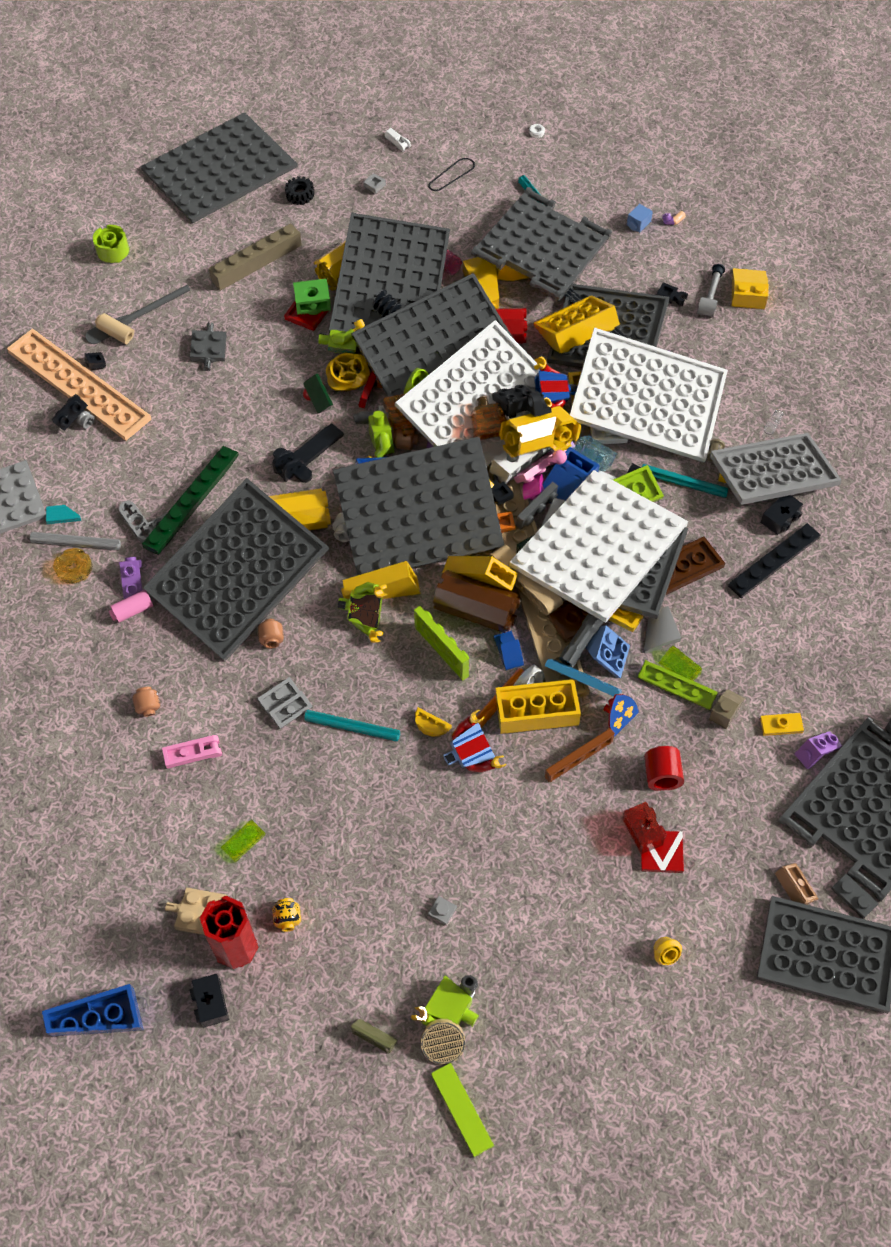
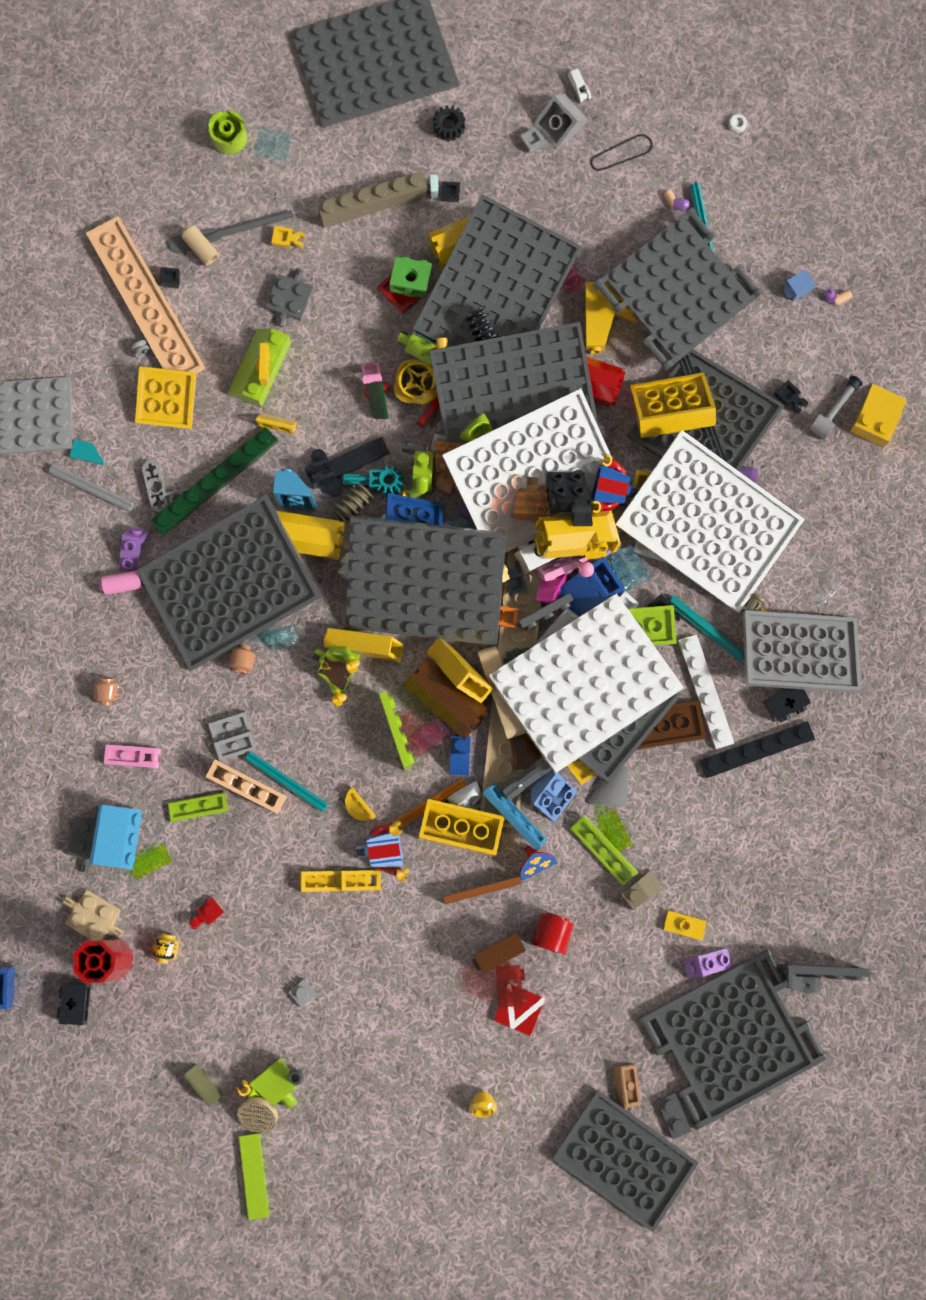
camera: 20 degrees right, 20 degrees up
black bracket [52,393,88,431] -> none
clear yellow plate [53,548,93,584] -> none
none -> dark grey plate [67,806,99,873]
none -> dark azure slope [89,804,142,870]
none -> yellow plate [135,366,196,429]
none -> lime tile [167,792,228,822]
none -> red plate [189,897,225,930]
none -> light nougat brick [206,760,287,814]
none -> lime slope [228,328,291,408]
none -> clear light blue piece [254,127,293,162]
none -> yellow plate [256,343,270,386]
none -> yellow slope [256,414,297,434]
none -> clear light blue hips [264,625,299,651]
none -> yellow plate [271,226,305,249]
none -> dark azure slope [273,469,318,511]
none -> yellow slope [300,870,381,892]
none -> dark tan piece [333,483,374,525]
none -> teal gear [343,465,405,497]
none -> bright pink tile [361,362,382,384]
none -> clear pink brick [407,717,450,758]
none -> light aqua tile [430,175,438,199]
none -> black plate [441,181,460,202]
none -> reddish brown brick [472,932,526,973]
none -> light grey slope [533,94,588,149]
none -> arm [664,190,690,211]
none -> white plate [678,634,734,750]

